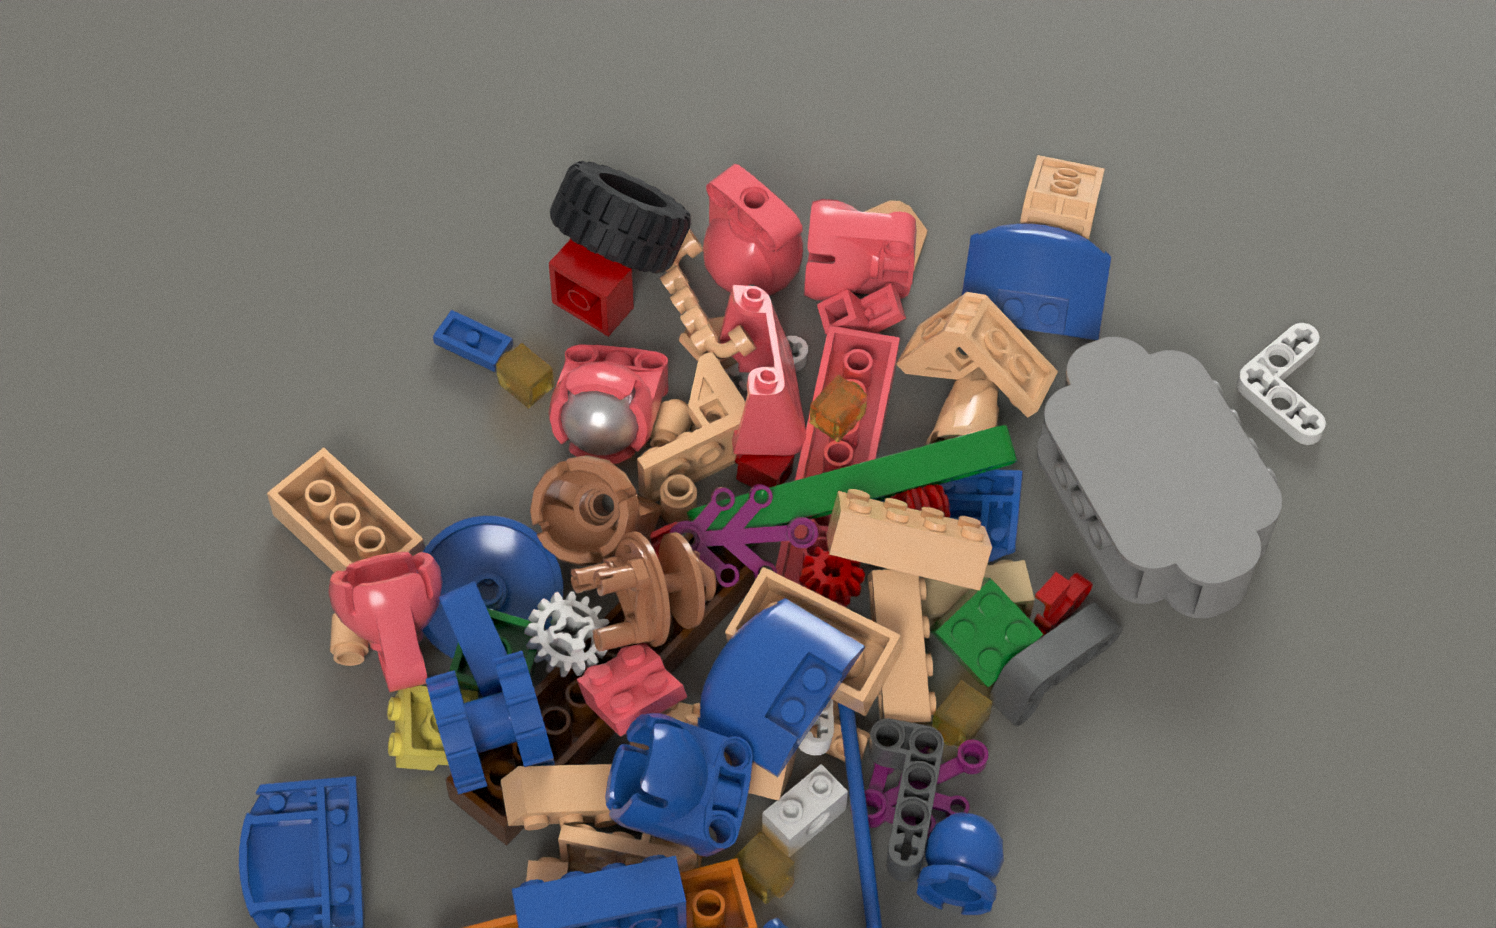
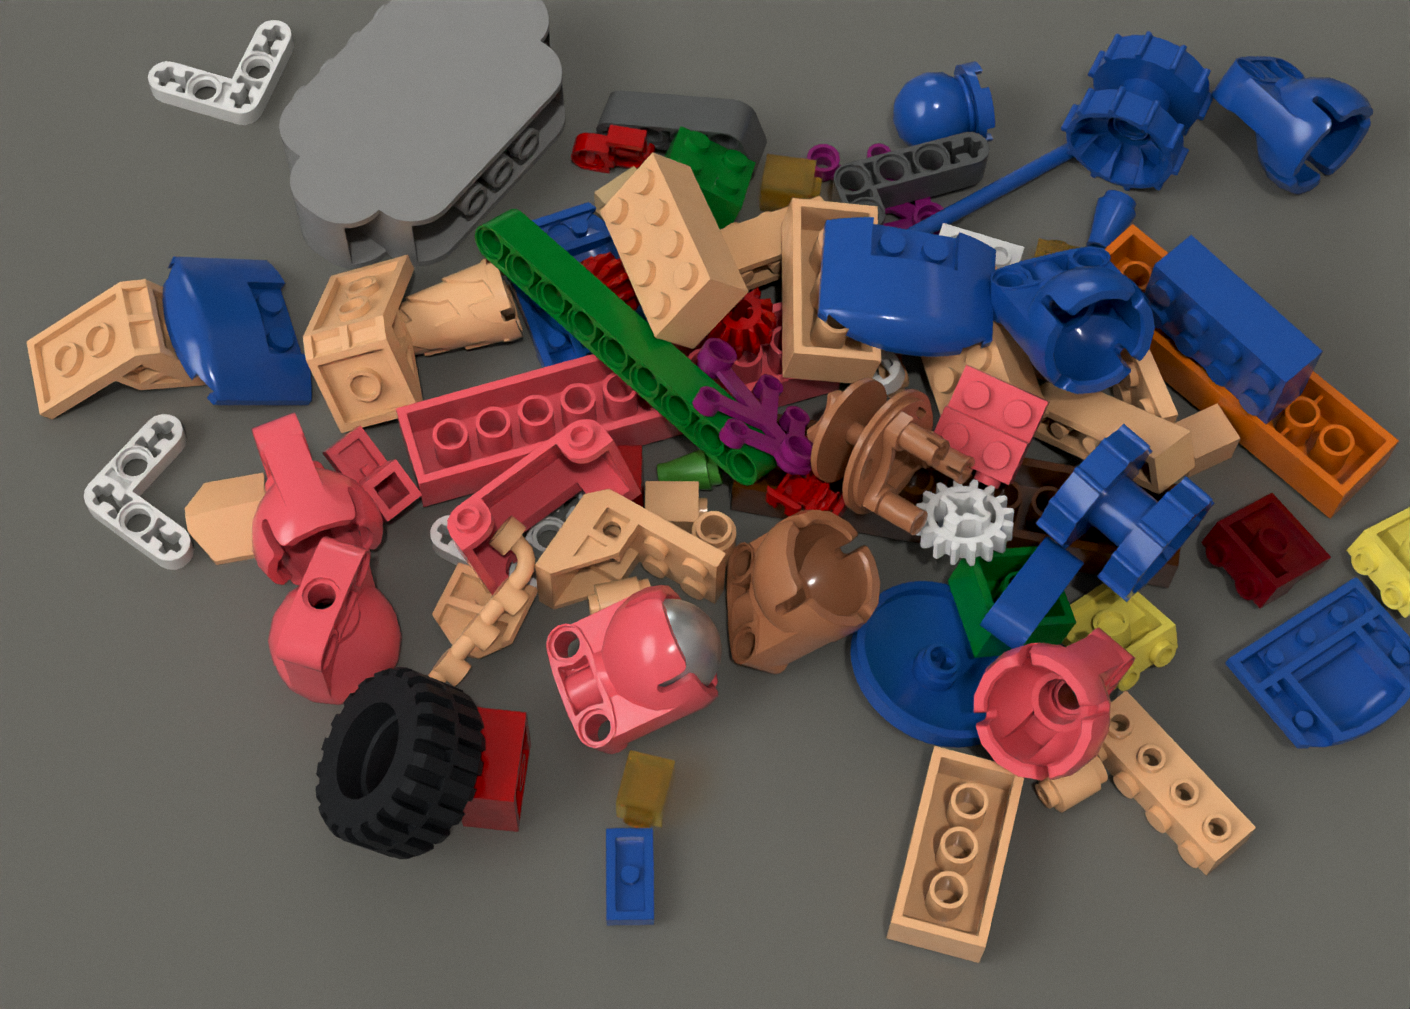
camera: 120 degrees left, 5 degrees up
clear yellow brick [809,375,867,443] -> none
none -> white beam [84,414,194,570]
none -> light nougat brick [645,481,707,534]
none -> light nougat brick [1097,691,1256,876]
none -> dark red plate [1201,493,1331,609]

